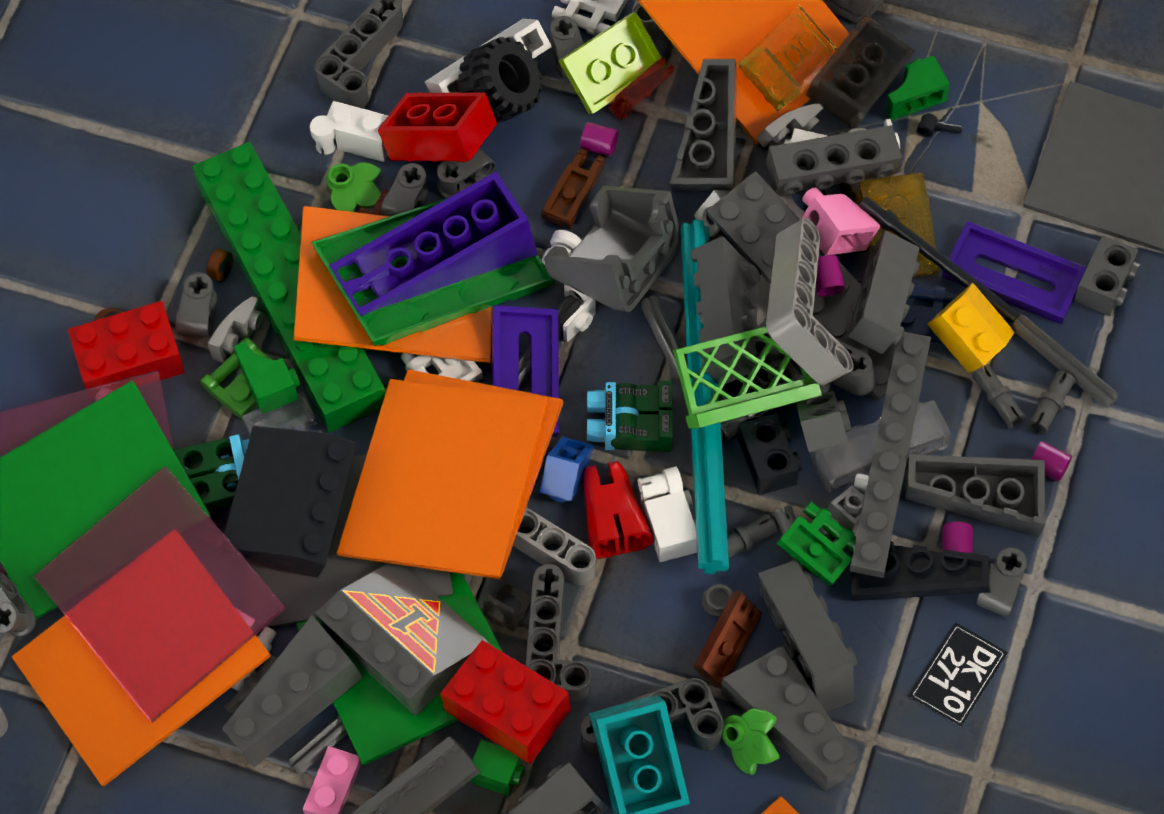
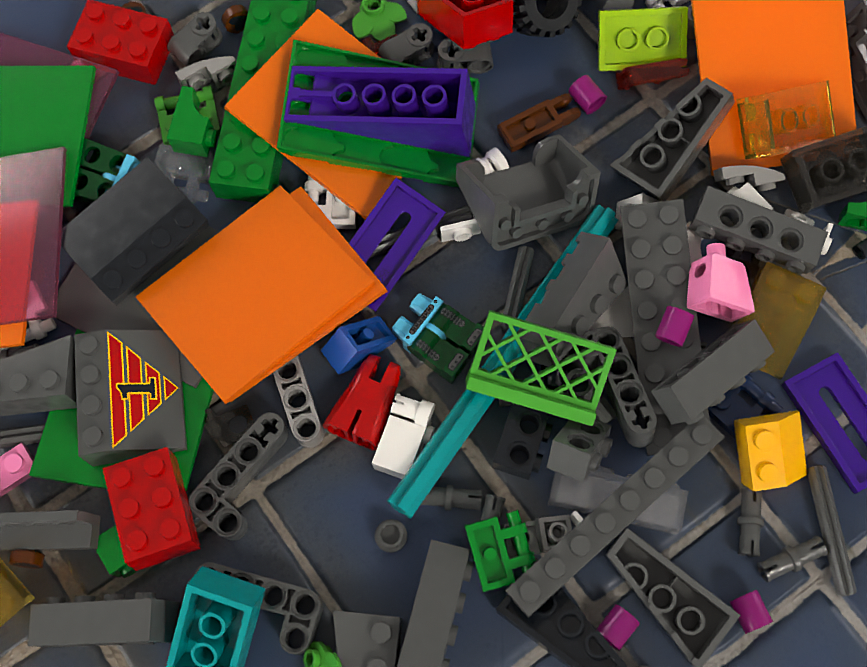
camera: 40 degrees right, 10 degrees up
copper hinge [693,591,762,687] -> none
light grey beam [766,218,853,386] -> none
black bar [859,196,1021,324] -> none

